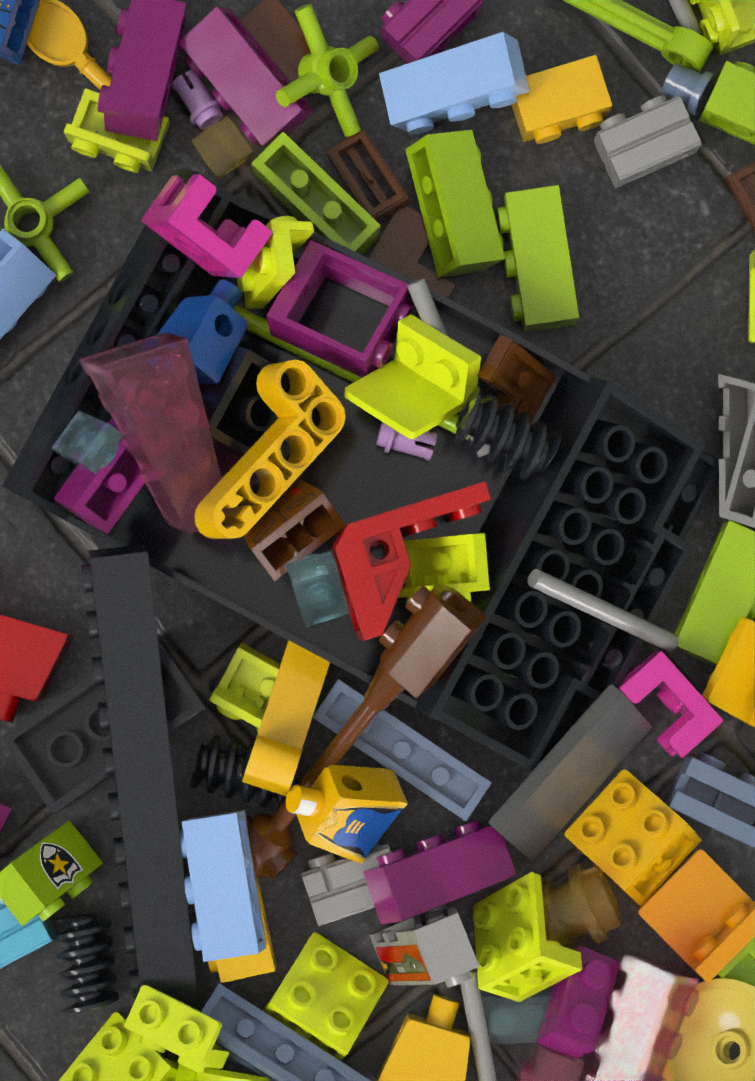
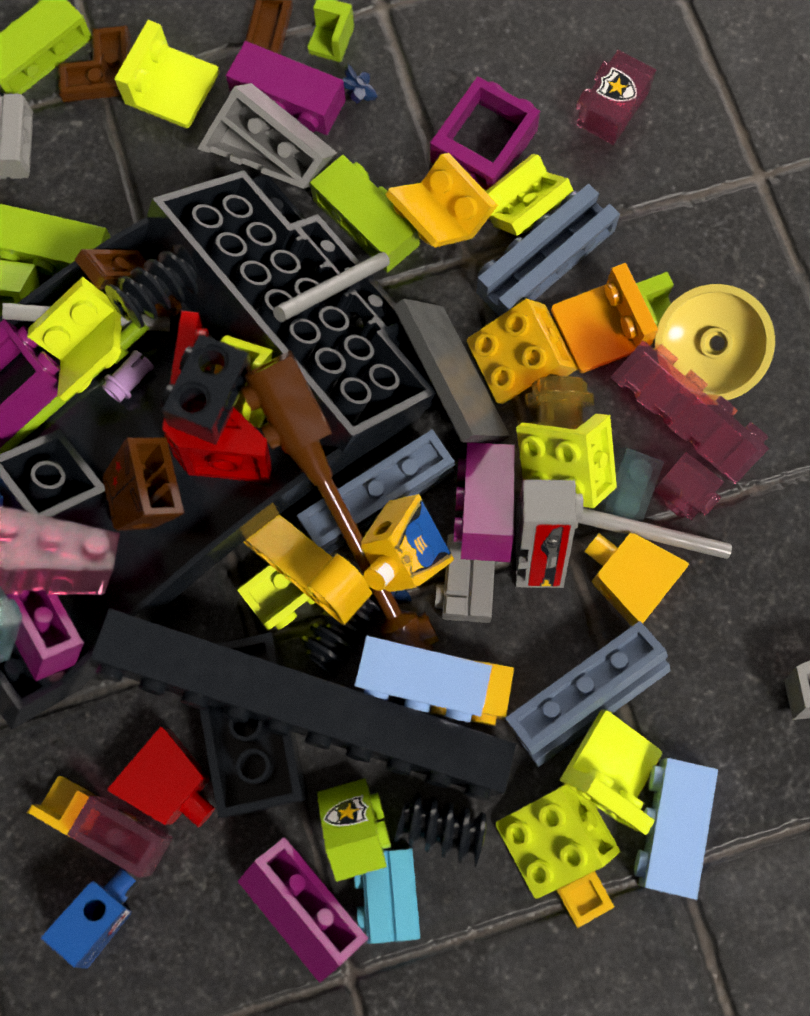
camera: 60 degrees left, 10 degrees down
neon yellow bracket [123,985,230,1073] -> none
yellow beam [194,360,346,539] -> none
neon yellow bracket [263,932,389,1061] -> none
clear light blue plate [286,550,350,628] -> none
magenta brick [536,946,620,1059] -> none
dark pink panel [618,651,724,758] -> none
none -> black brick [161,334,252,445]

